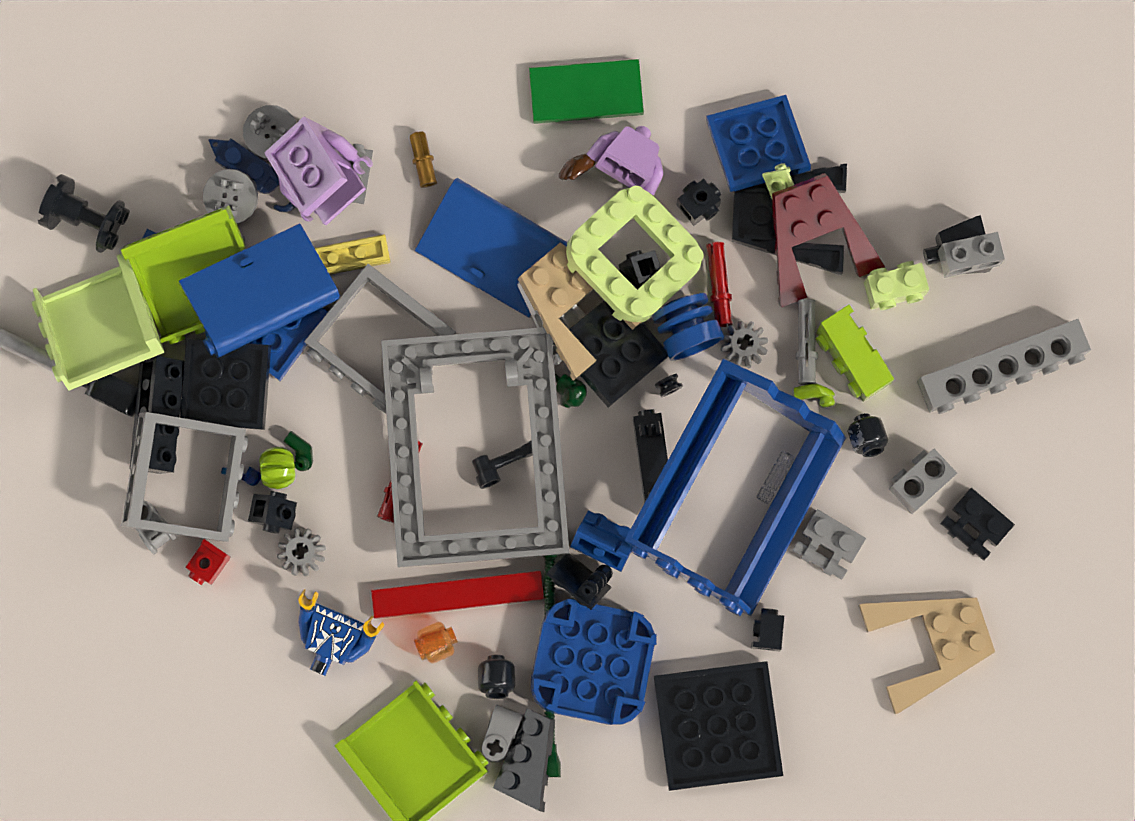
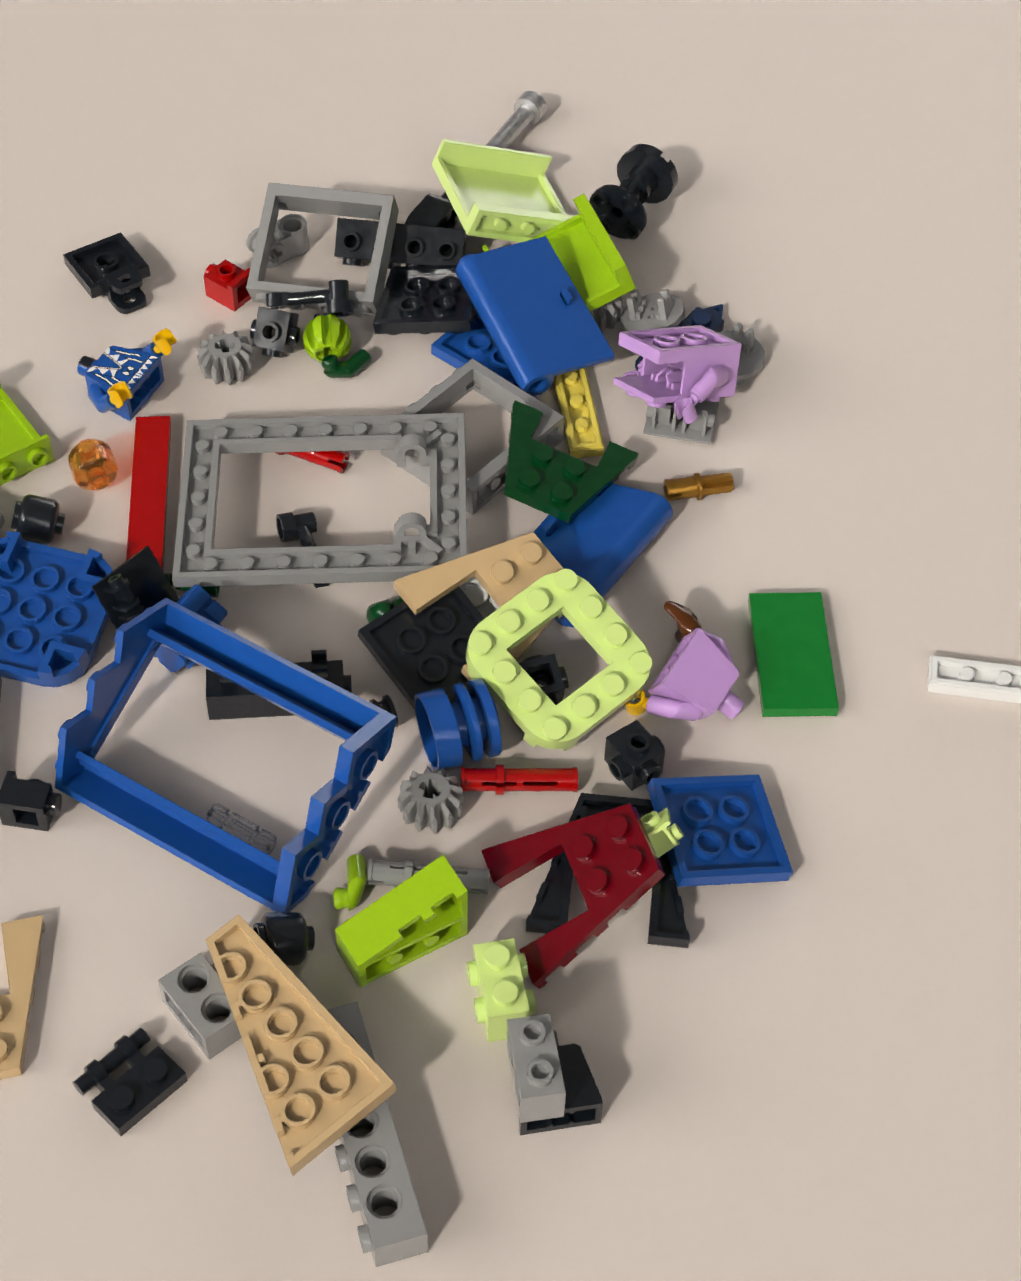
camera: 90 degrees right, 30 degrees down
light grey plate [793,509,866,580] -> none
none -> black plate [63,232,151,314]
none -> tan wing [205,914,397,1176]
none -> black brick [266,280,354,317]
none -> dark green wing [504,400,639,523]

